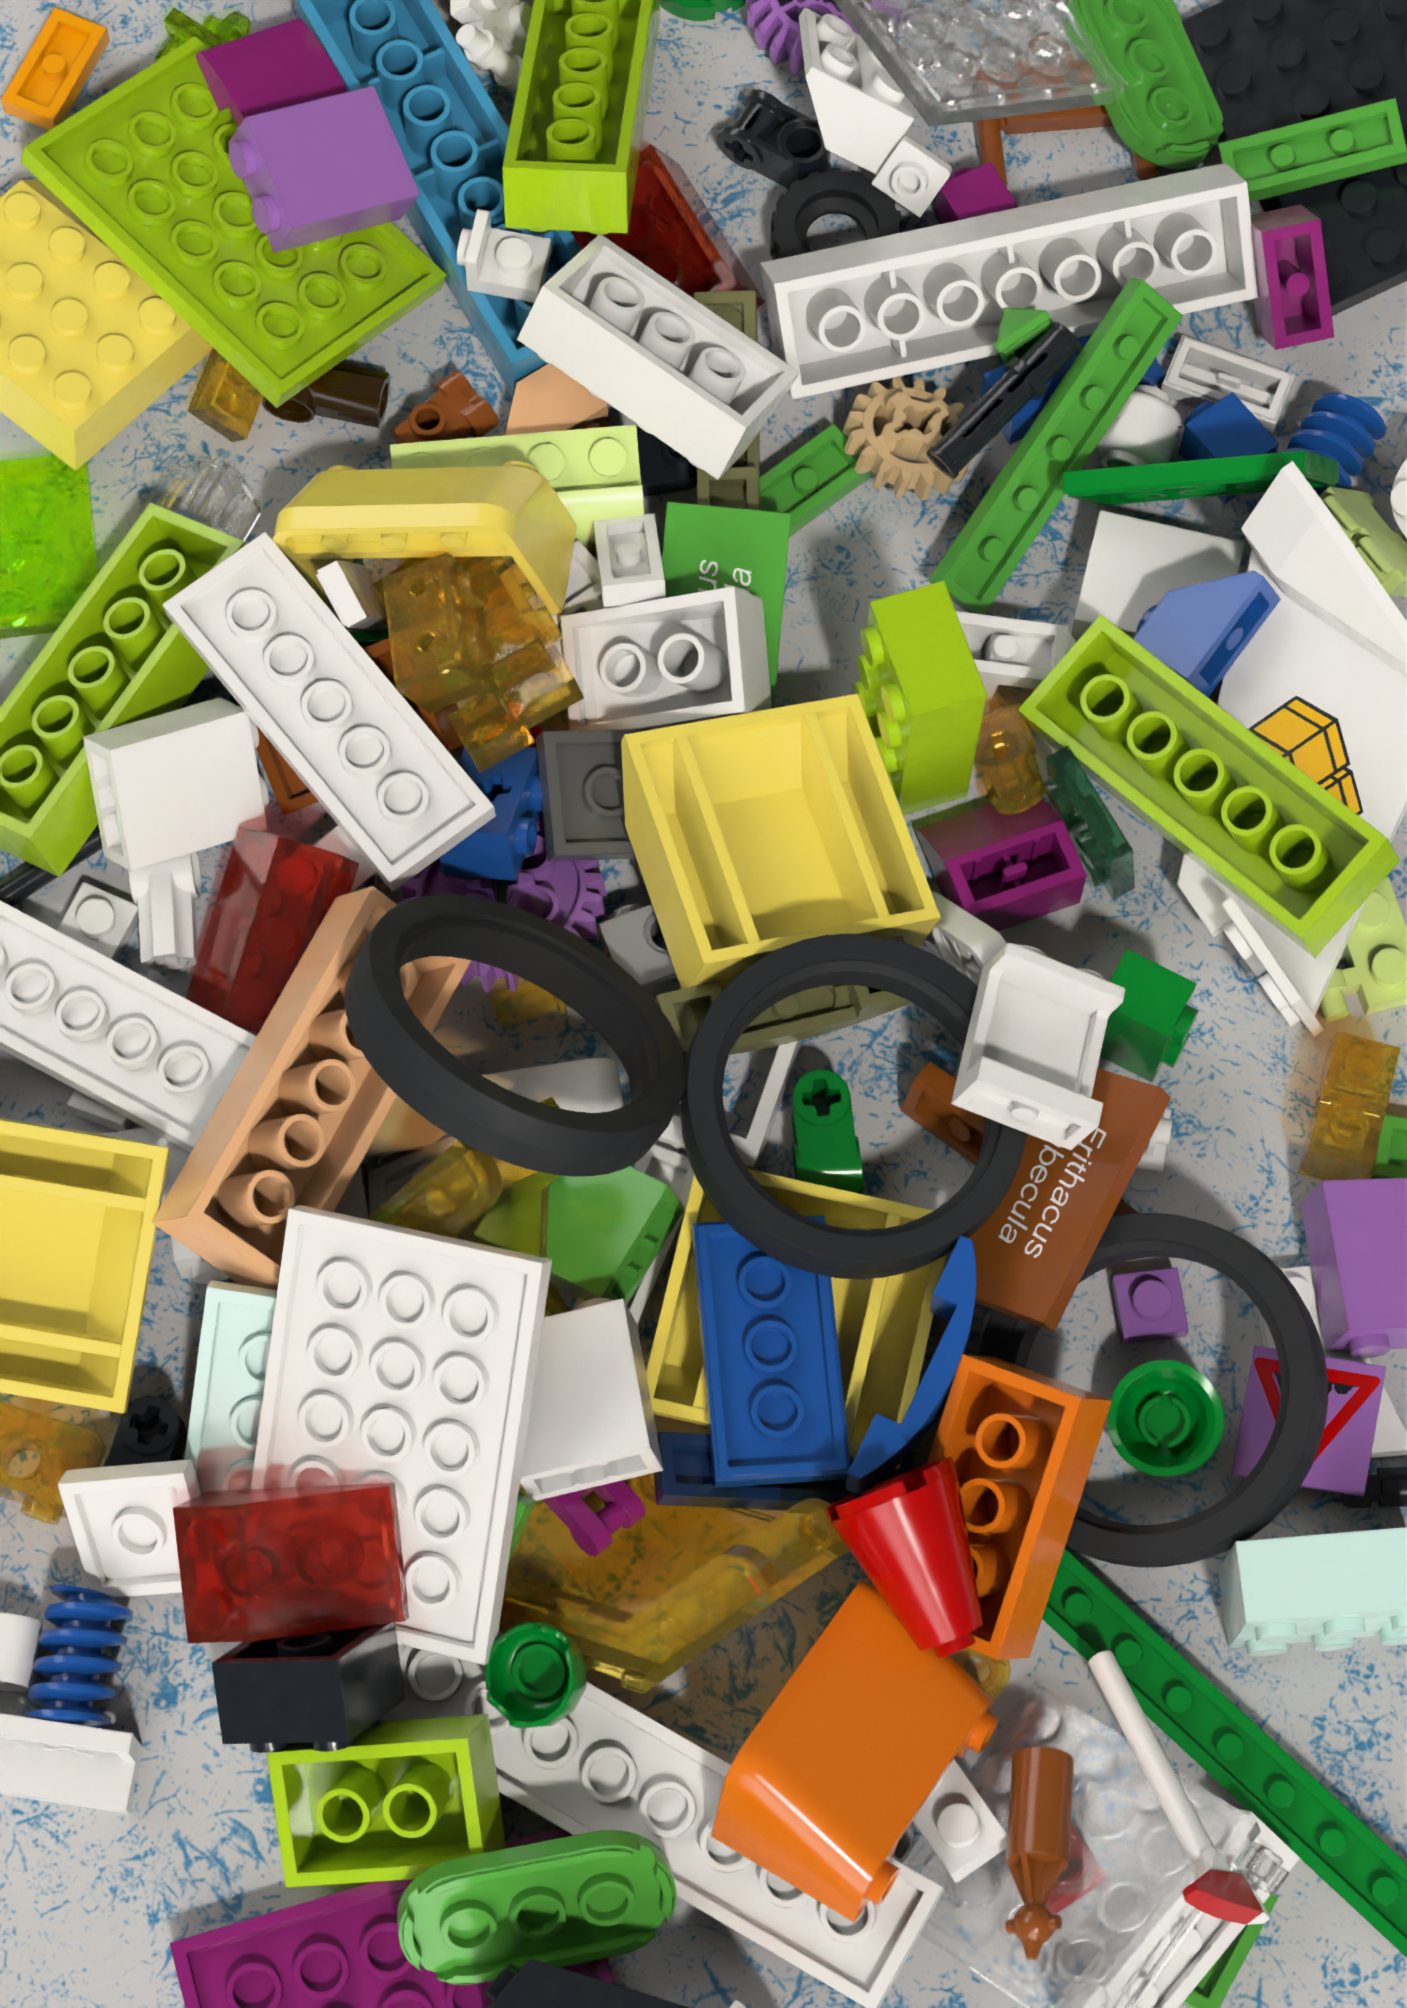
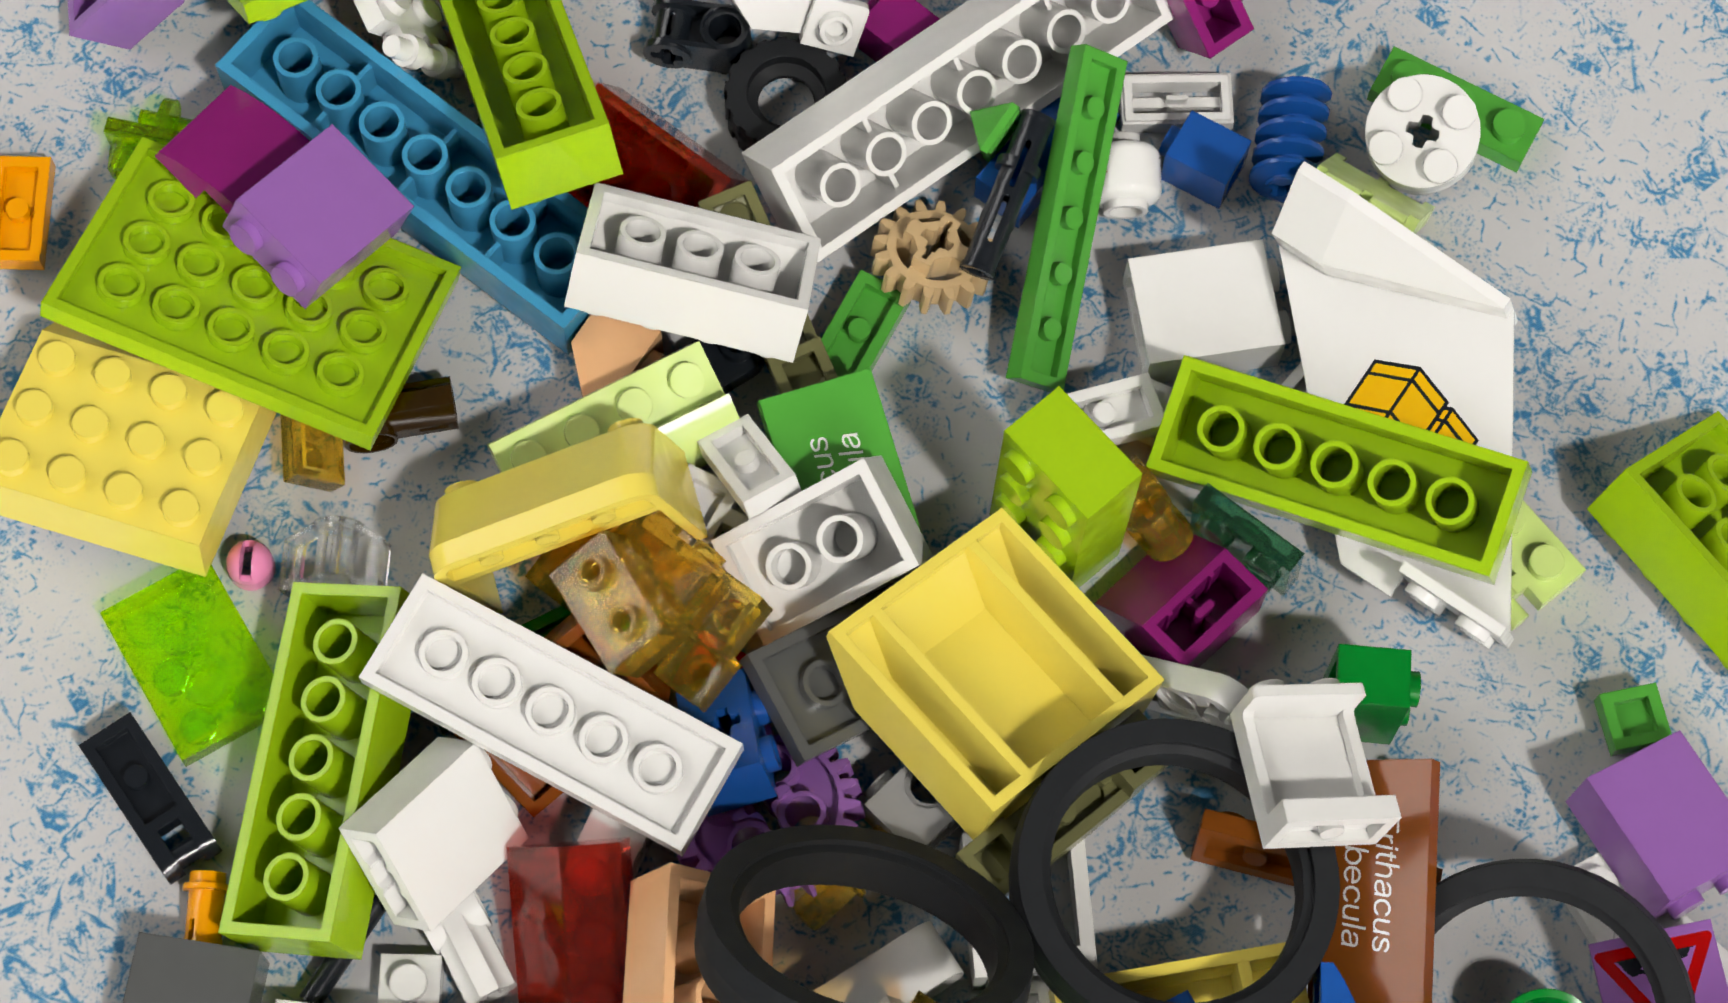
camera: 25 degrees left, 0 degrees up
white tile [316,560,394,630] -> none
dark orange plate [391,370,499,444] -> none
white bracket [457,209,552,303] -> none
green piece [791,1069,863,1194] -> none
green tile [1063,450,1339,506] -> none
medium lavender plate [1111,1267,1189,1345] -> none
slope [1133,570,1281,697] -> none
clear yellow brick [1298,1031,1401,1180] -> none
none -> bright pink hinge [226,540,275,591]

